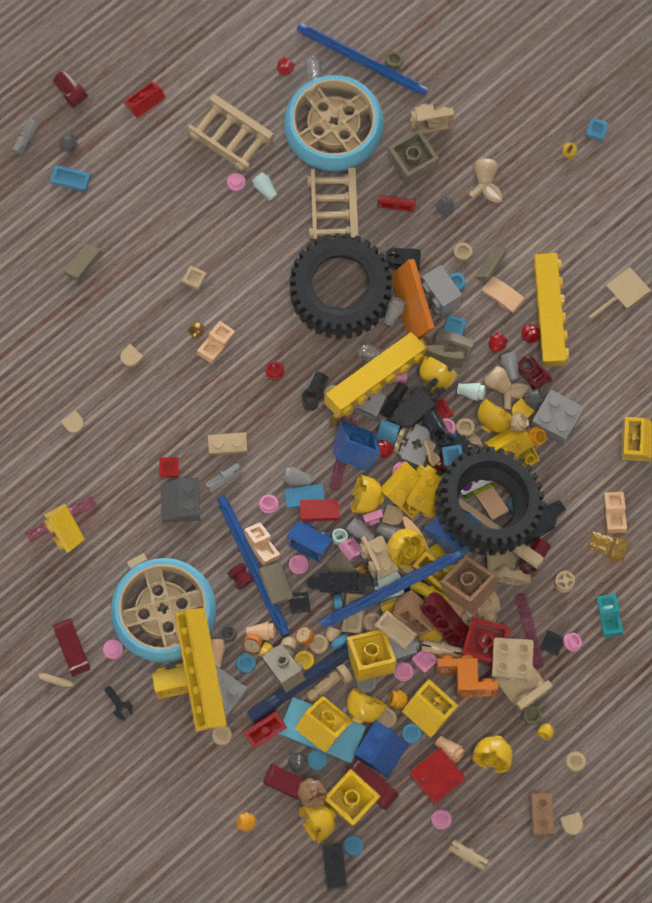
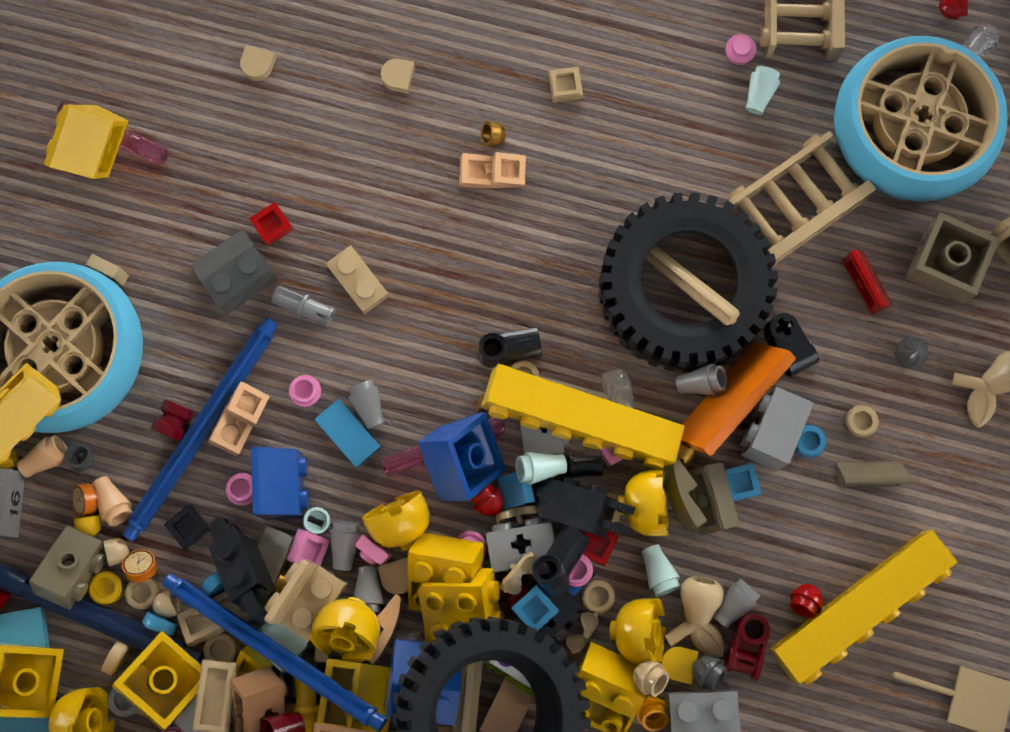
camera: 60 degrees right, 5 degrees up
dark azure tile [236,653,256,674] -> none
dark tan slope [258,563,293,604] -> none
red plate [265,361,284,380] -> none
red slope [300,499,340,522] -> none
tan axle [306,671,341,702] -> none
light nougat slope [482,276,525,314] -> none
red plate [489,332,508,352] -> none
none -> light aqua cone [515,452,567,485]
none -> tan axle [644,246,740,325]

